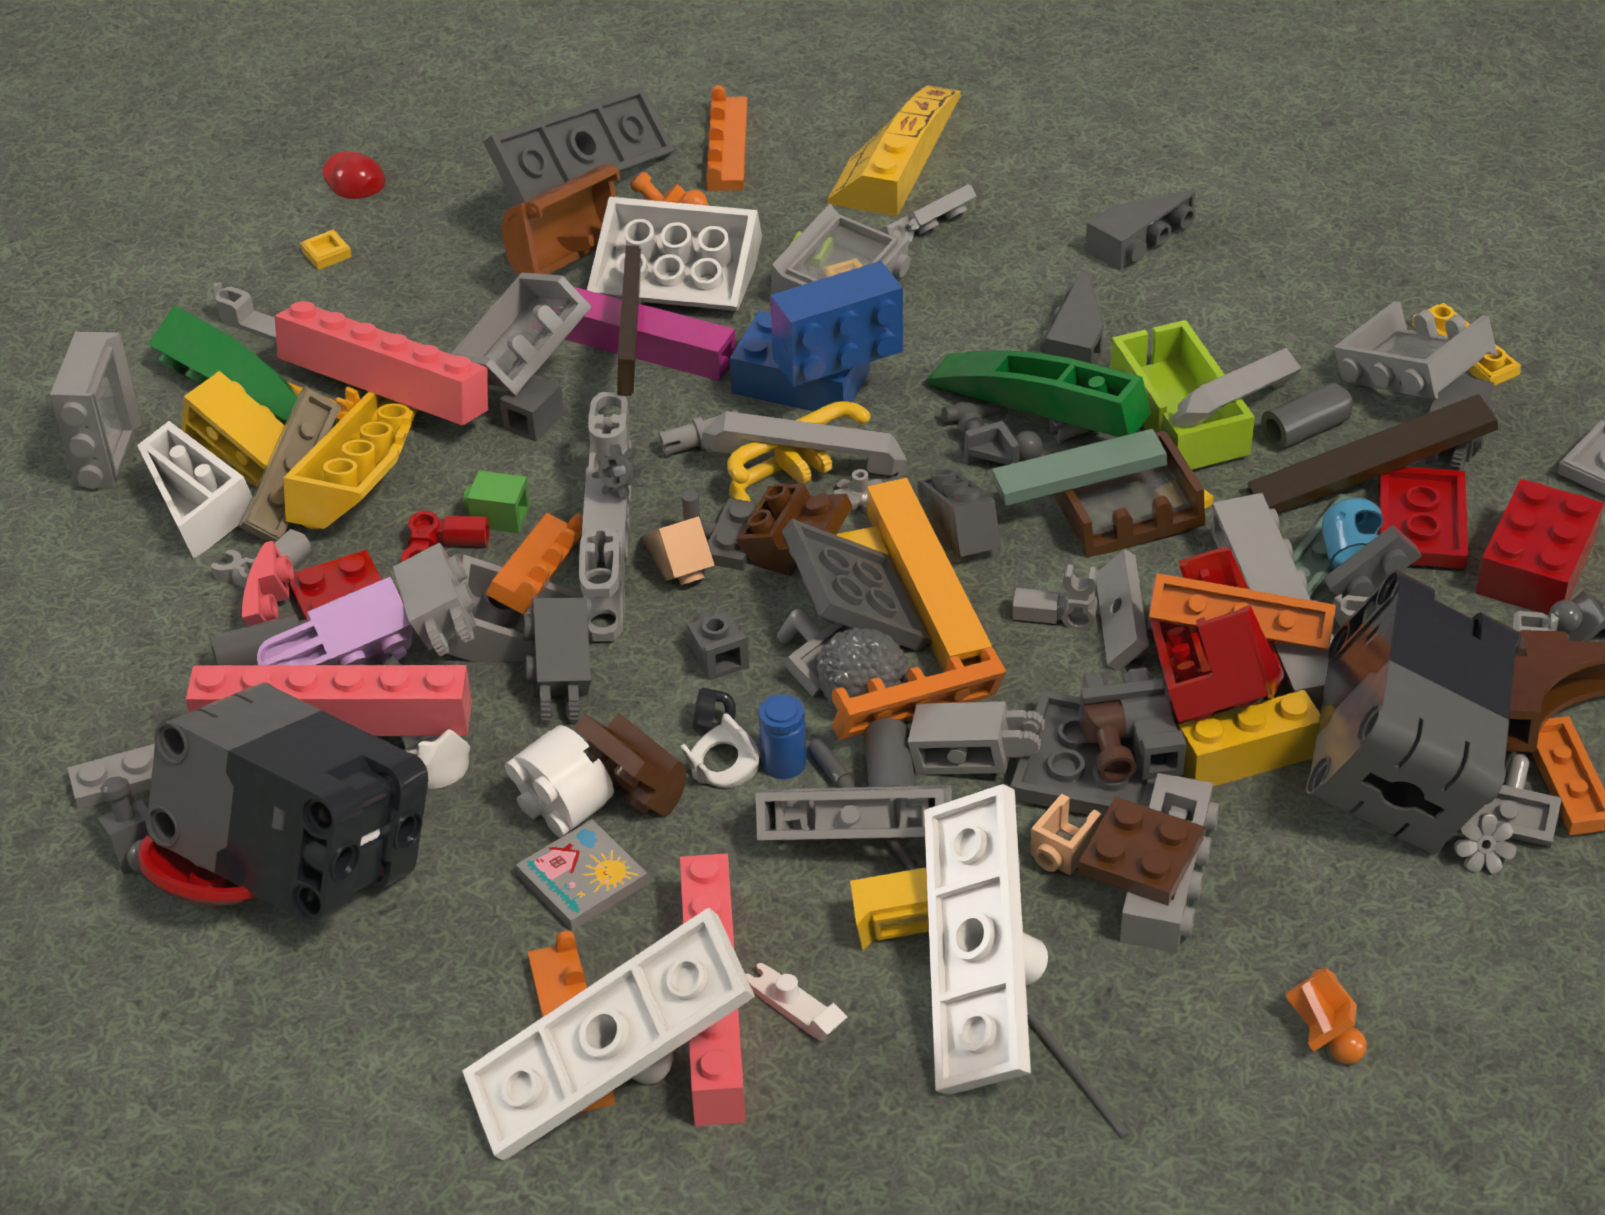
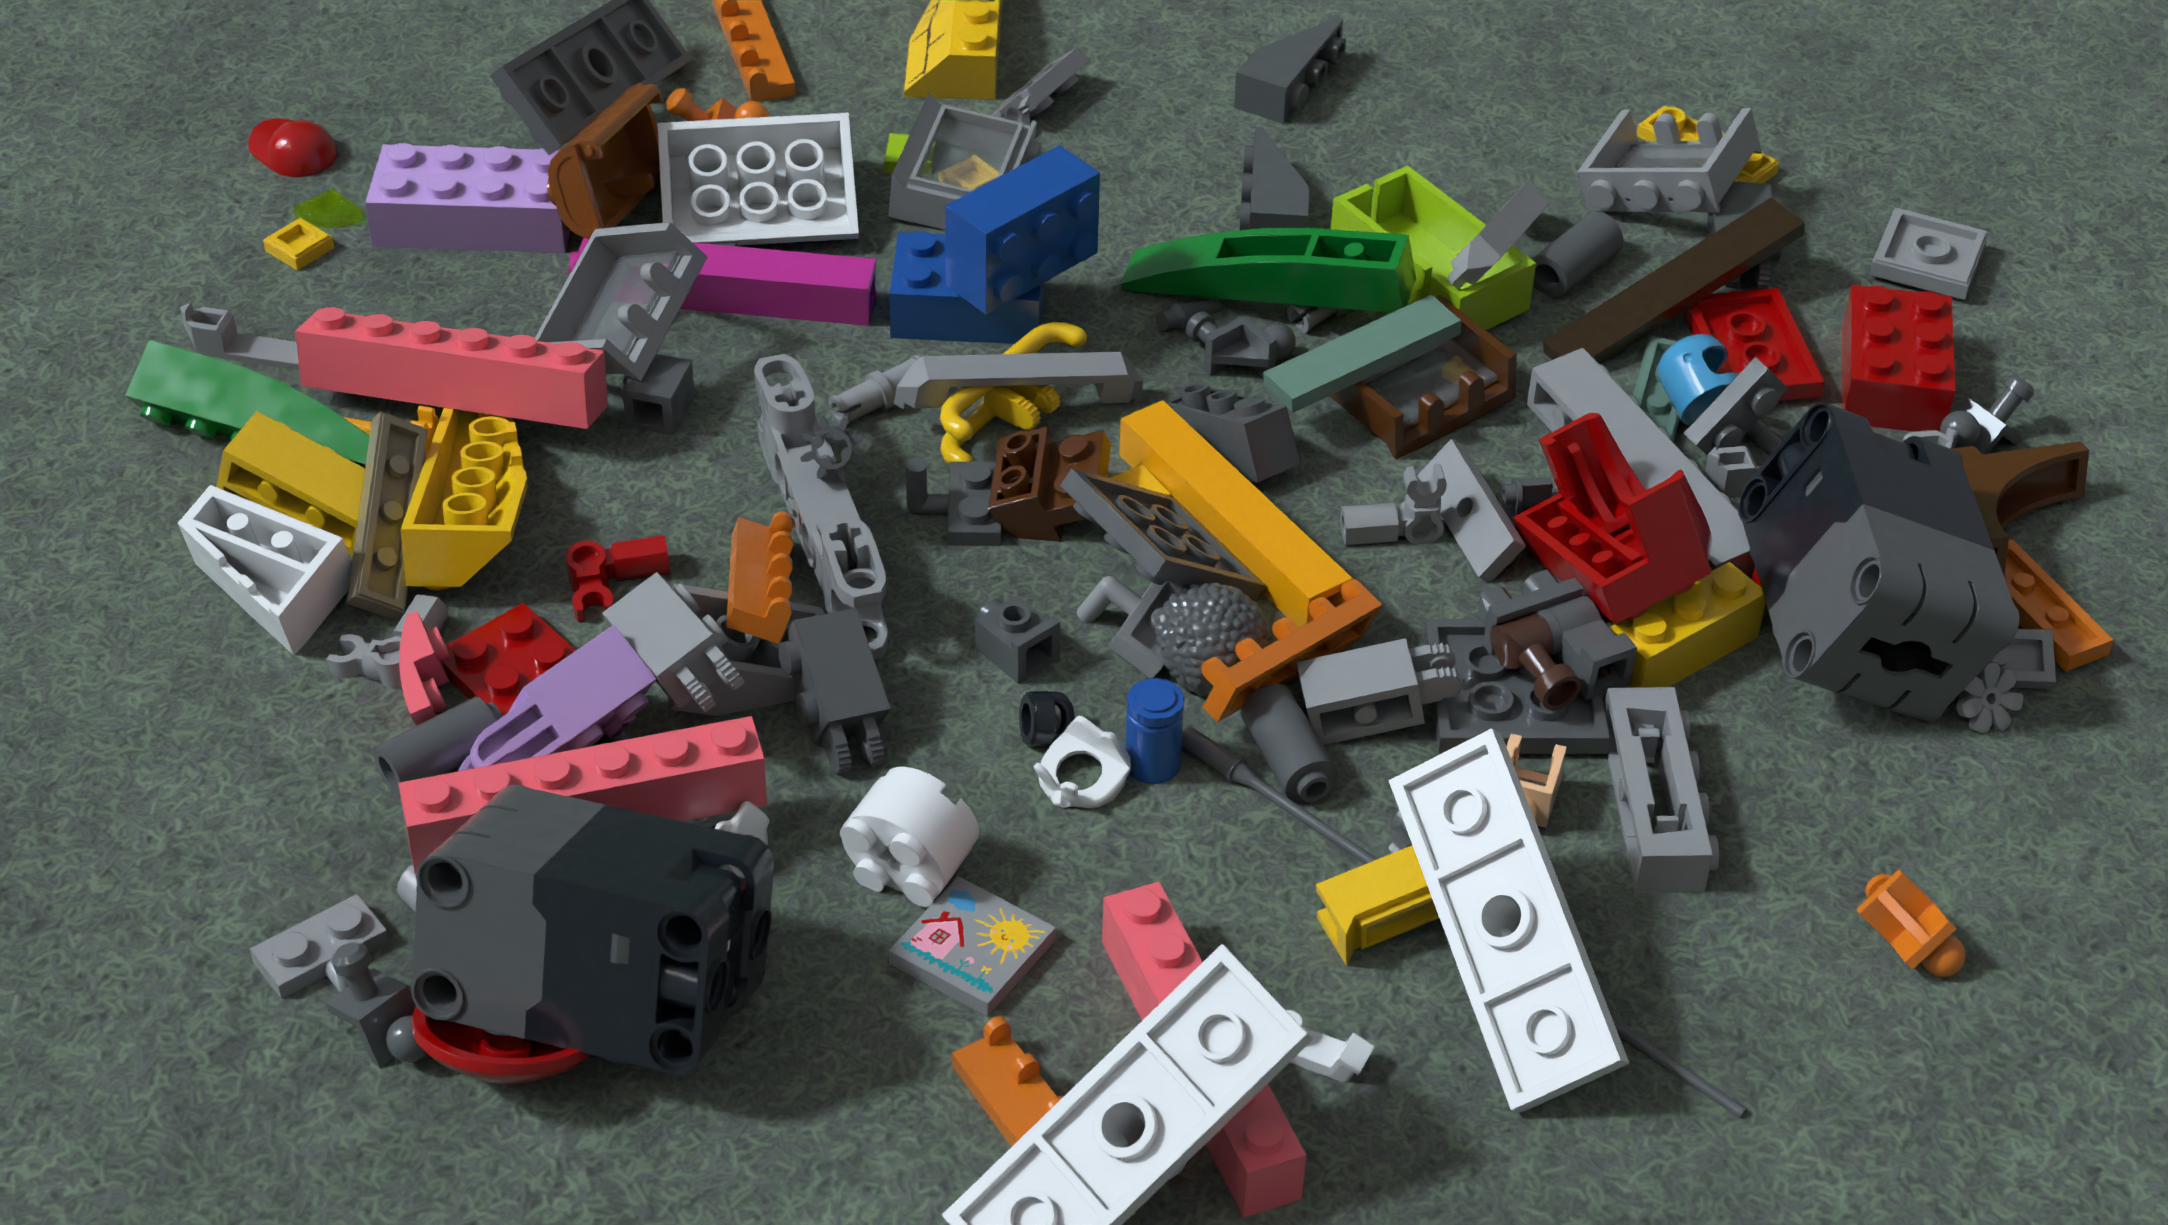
camera: 20 degrees left, 0 degrees up
light grey window [50,332,143,489] -> none
bright green brick [463,471,530,533] -> none
reddish brown brick [574,712,686,817] -> none
dark brown tile [617,246,641,396] -> none
light nougat slope [641,516,715,585] -> none
light grey brick [755,785,952,840] -> none
light grey plant [834,469,883,515] -> none
reddish brown plate [1078,796,1205,906] -> none
orange hinge [1148,573,1336,651] -> none
none -> clear neon green tile [293,188,363,228]
none -> lavender piece [365,143,570,253]

